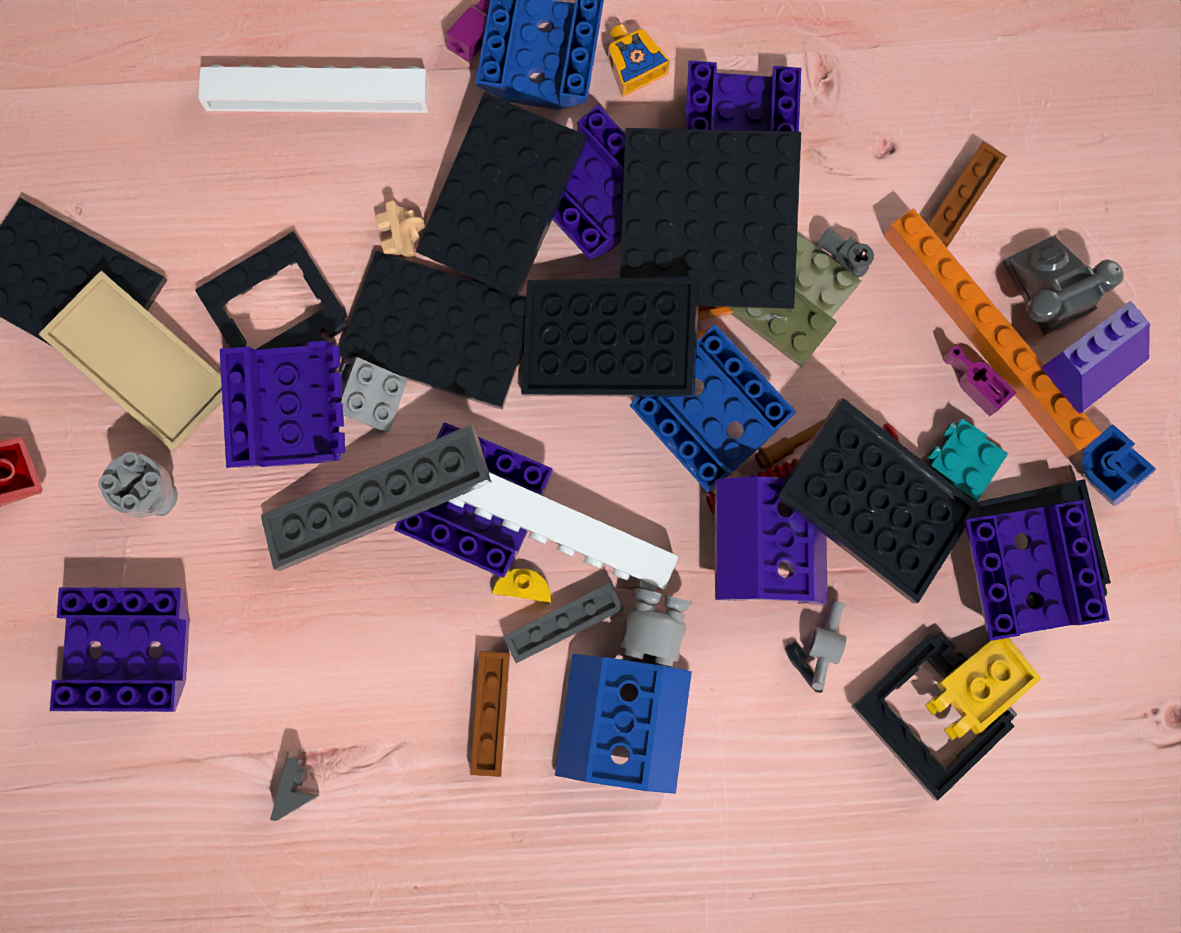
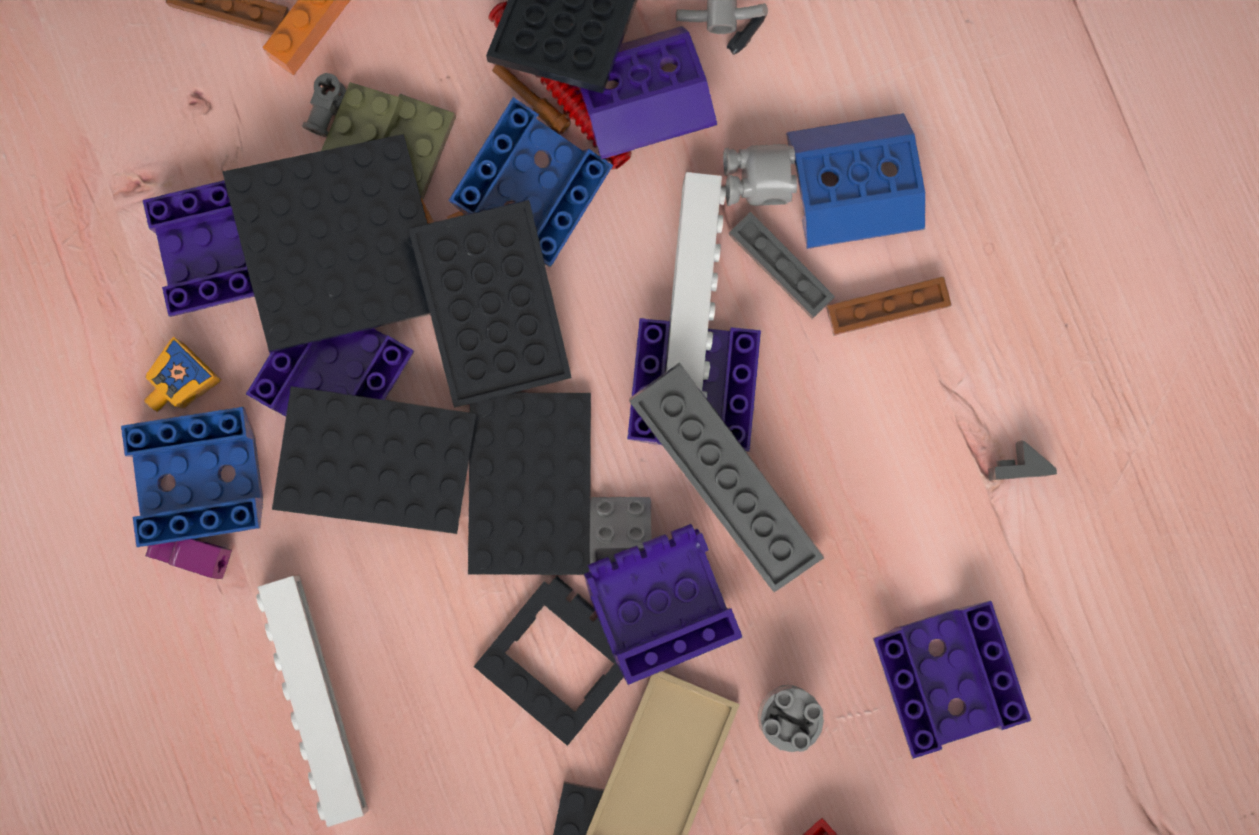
camera: 105 degrees left, 5 degrees up
light nougat hips [376,200,425,258] -> none
yellow plate [492,569,551,603] -> none

